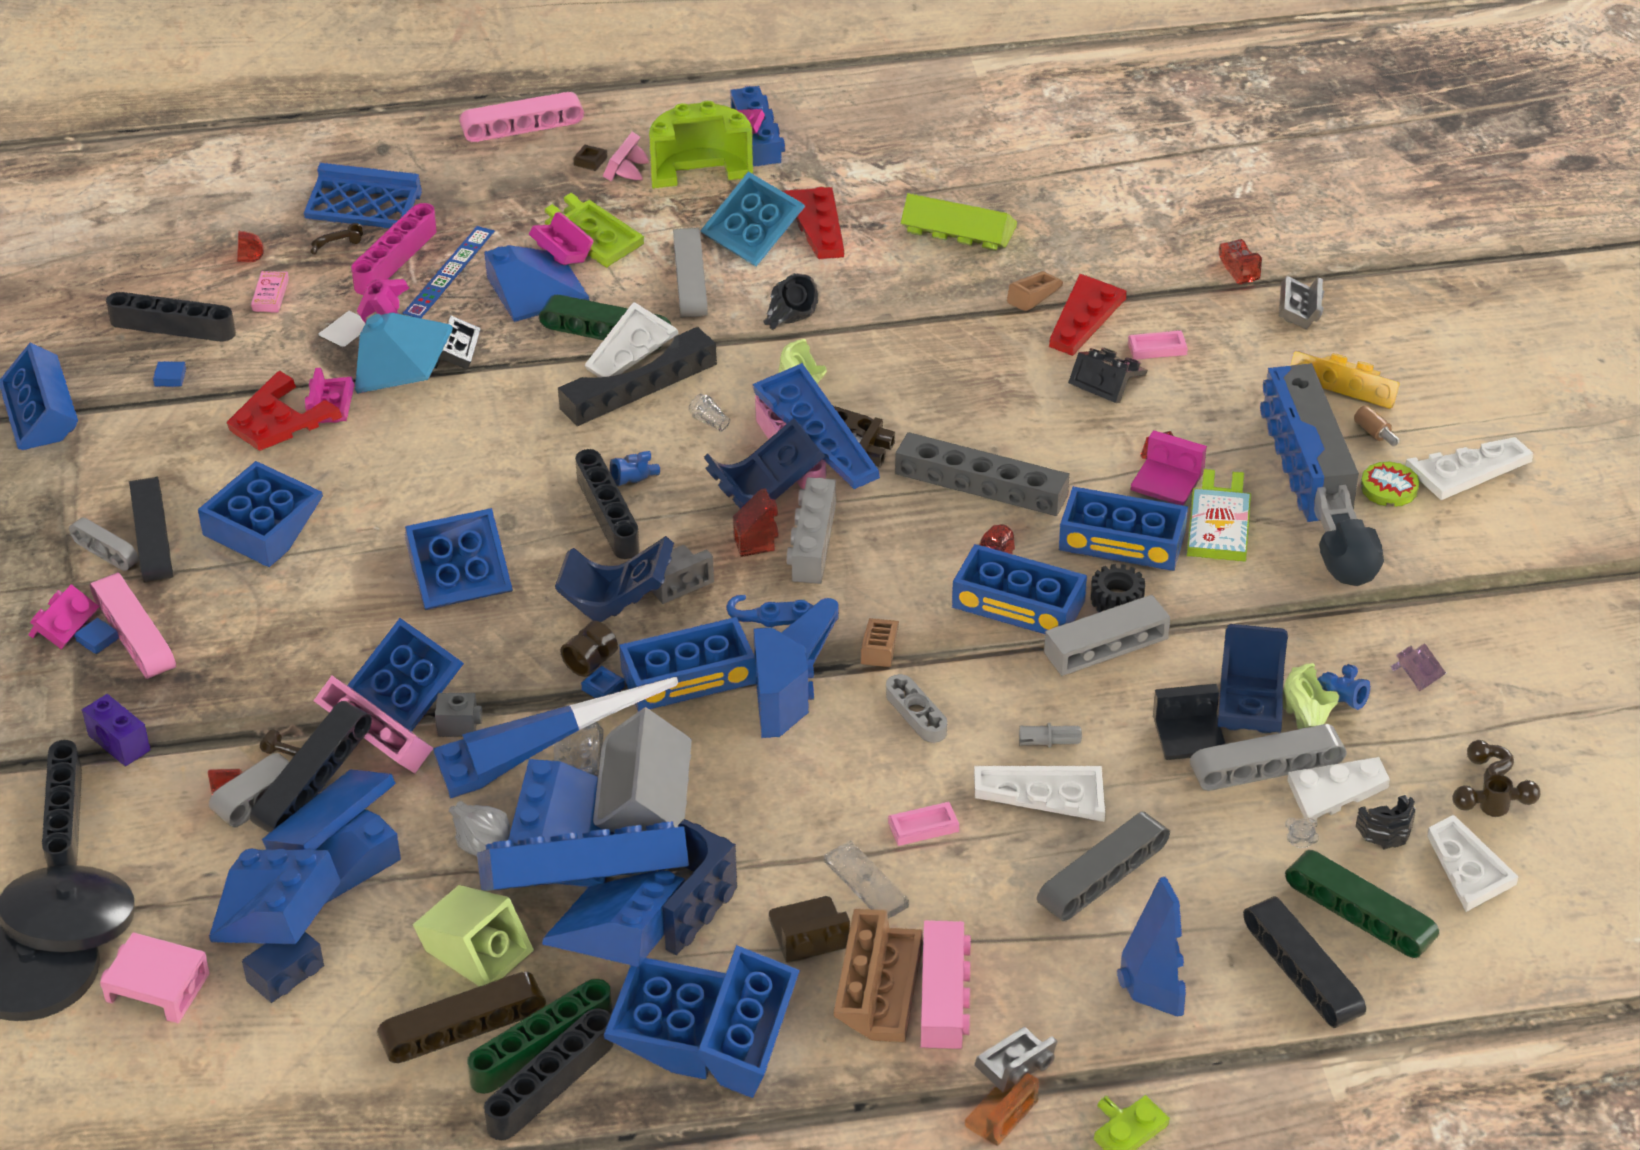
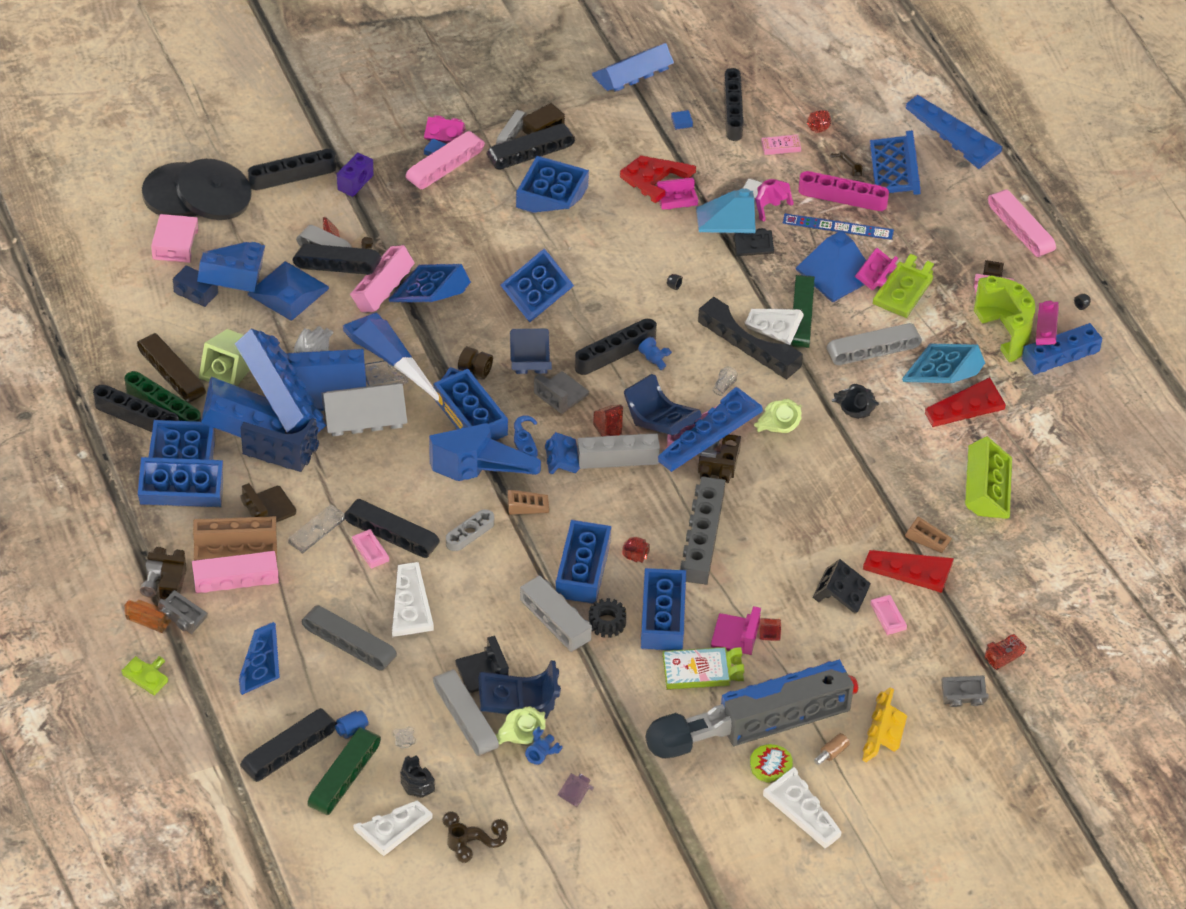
camera: 75 degrees right, 5 degrees up
blue tile [262,769,396,850] -> none
dark grey brick [435,693,482,737] -> none
light grey axle [1019,723,1082,748] -> none
white wing [1287,757,1390,826] -> none
none -> dark brown hips [140,547,187,600]
none -> blue brick [335,710,369,739]
none -> black beam [344,499,440,558]
none -> dark brown brick [522,103,565,135]
none -> blue bracket [545,432,580,474]
none -> black hinge [667,274,683,291]
none -> blue wing [906,95,1003,169]
none -> black hinge [1074,293,1091,310]

